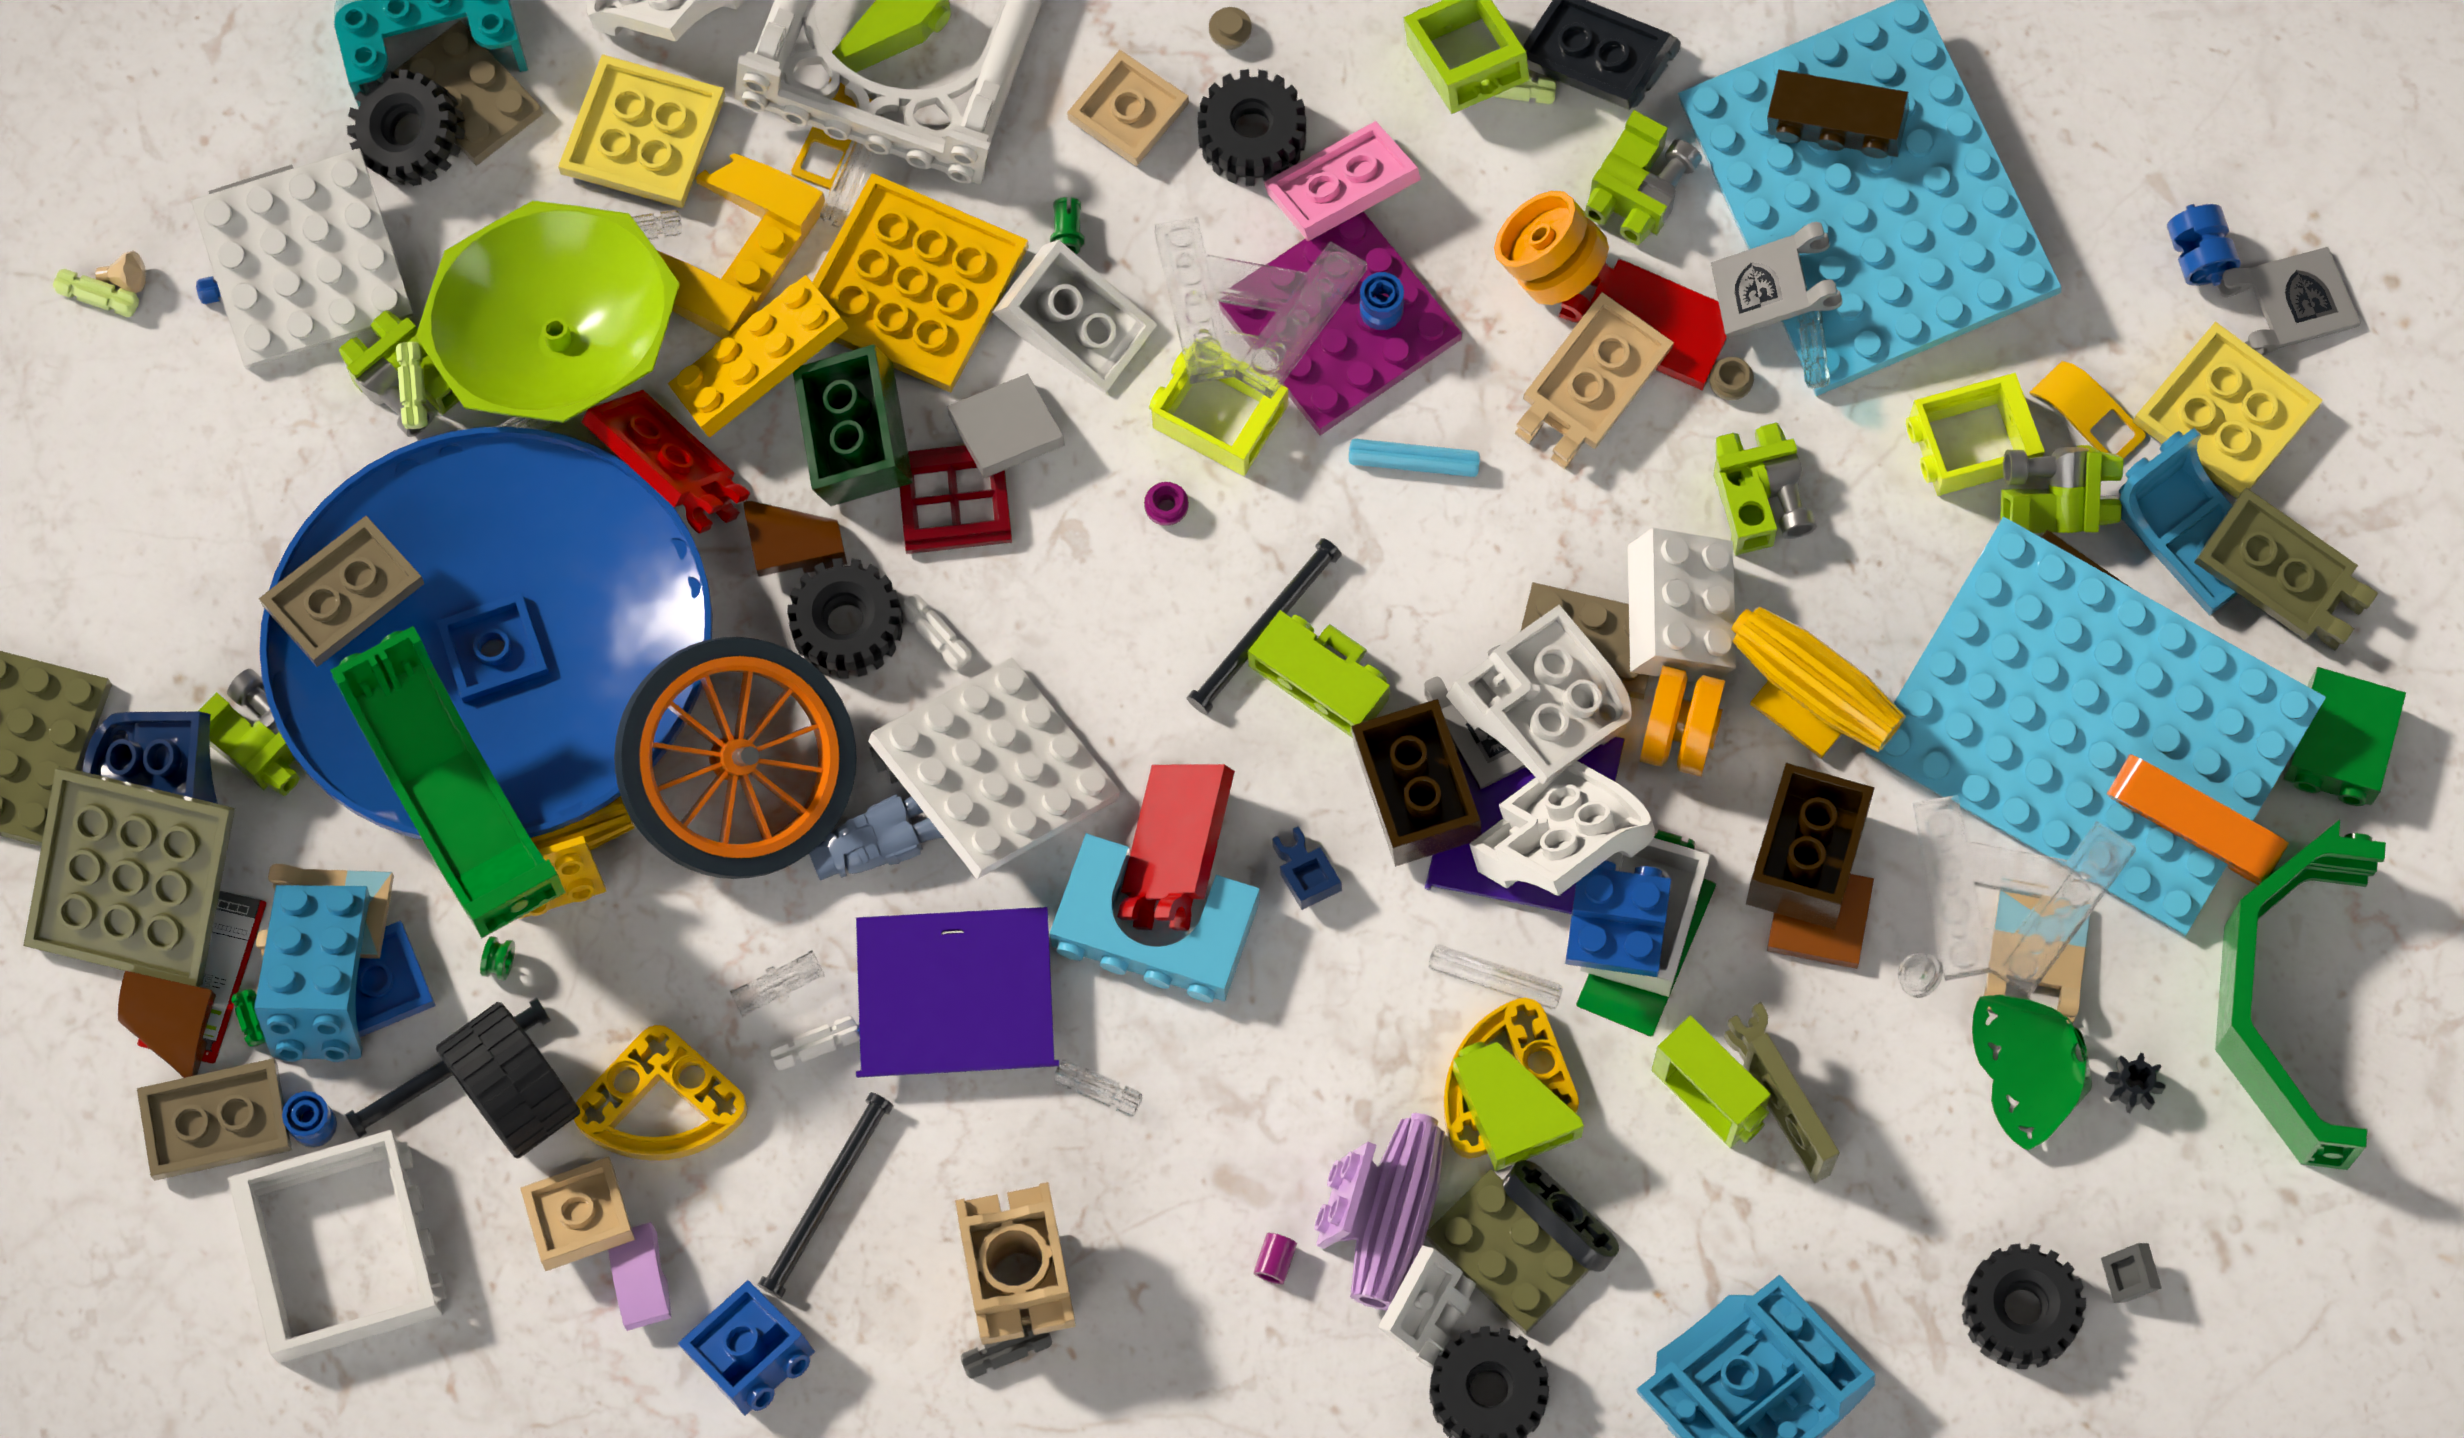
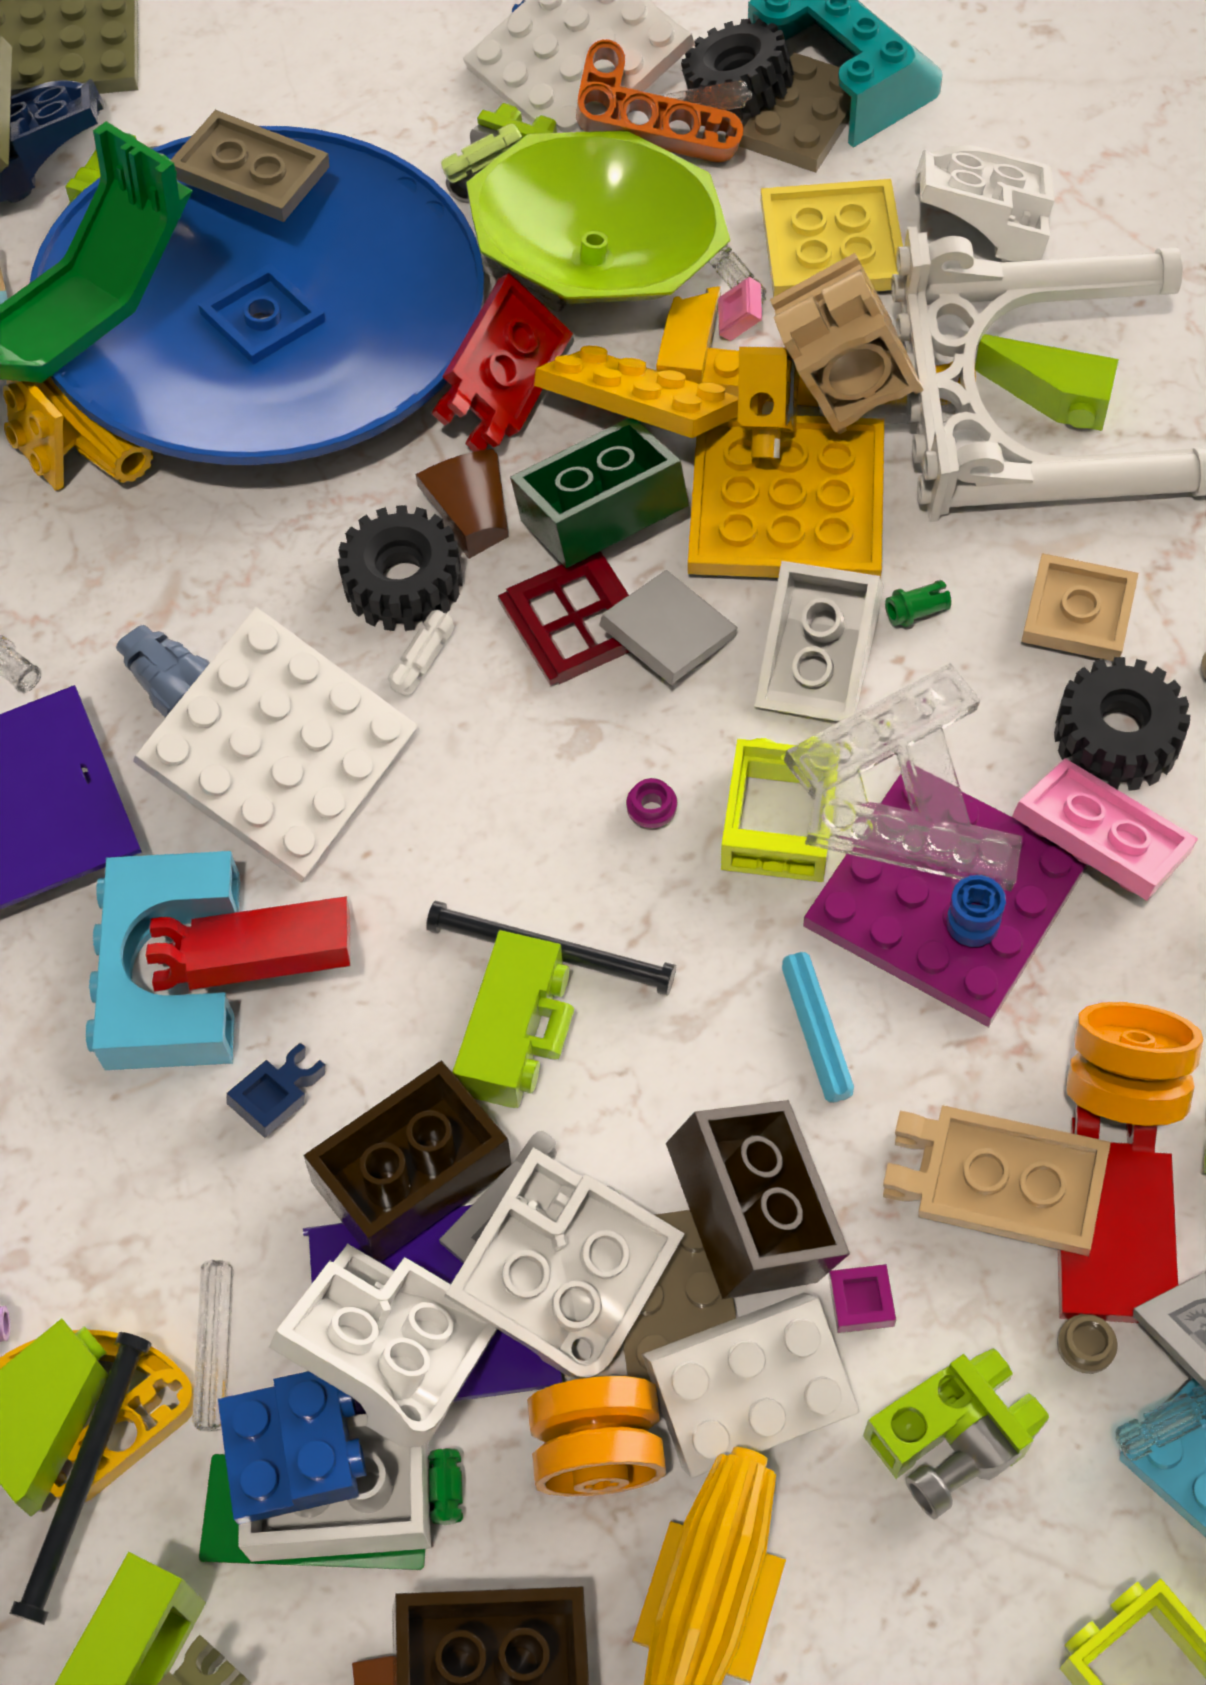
camera: 70 degrees right, 10 degrees down
wheel [614,637,857,879] -> none
none -> black bar [9,1332,152,1625]
none -> orange beam [576,39,743,162]
none -> clear axle [661,80,752,110]
none -> dark brown brick [665,1100,850,1299]
none -> bright pink tile [718,277,762,341]
none -> yellow torso [738,347,799,459]
none -> tan piece [770,253,923,435]
none -> magenta plate [828,1264,896,1333]

